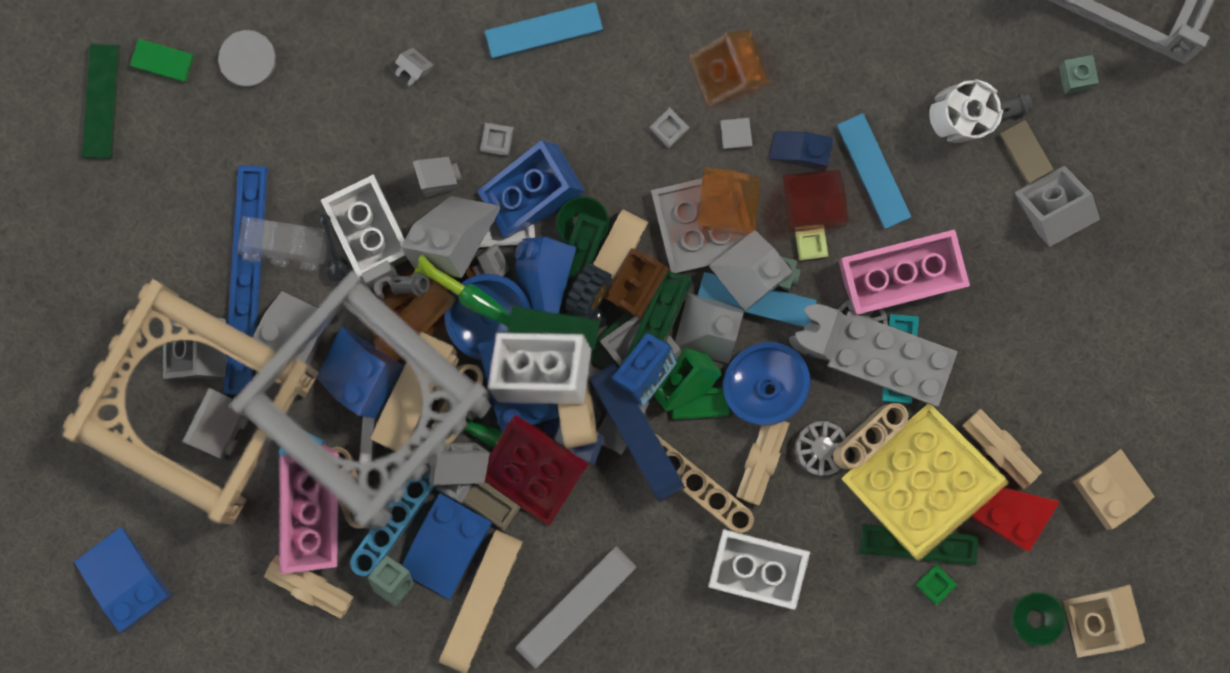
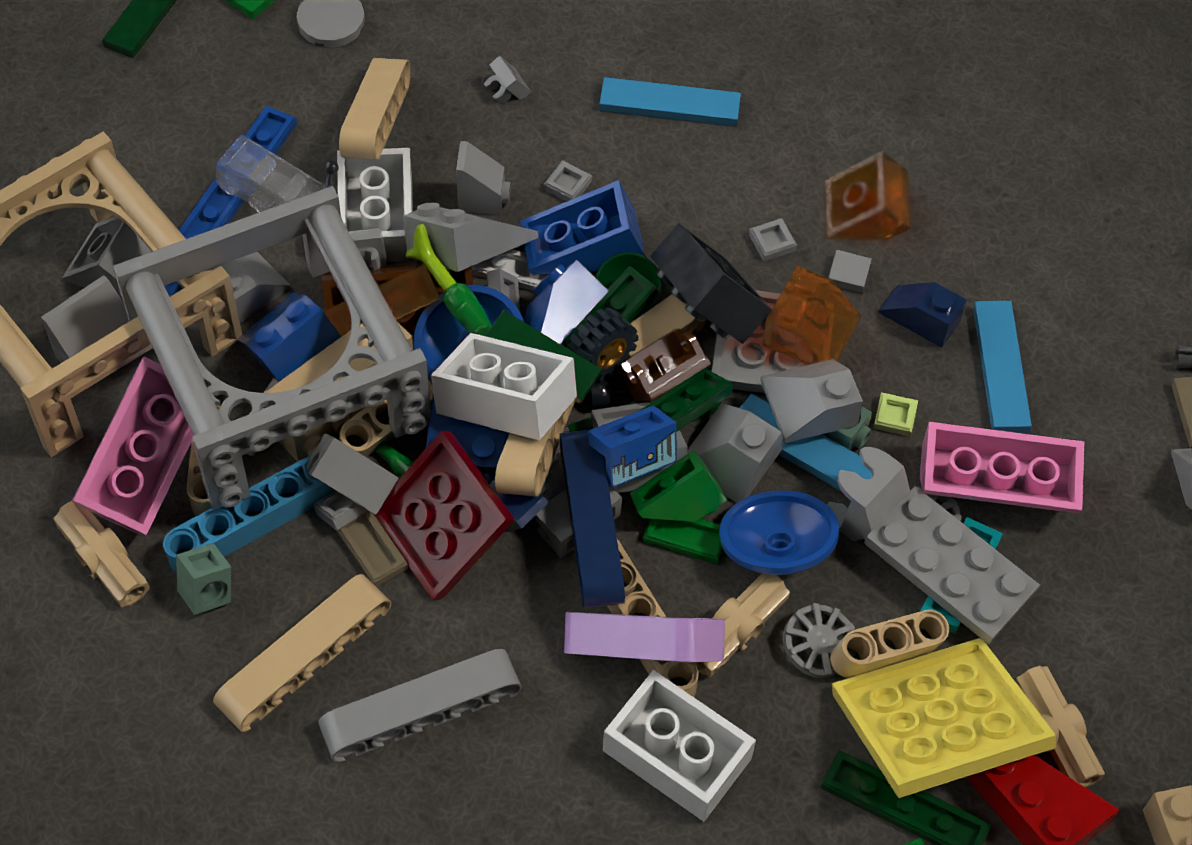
camera: 15 degrees right, 25 degrees down
dark grey pin [390,272,429,296] -> none
blue slope [402,494,493,600] -> none
clear red slope [782,169,849,232] -> none
white cylinder [929,80,1003,143] -> none
none -> tan beam [339,58,410,160]
none -> lavender beam [564,612,725,662]
none -> black brick [650,223,772,344]

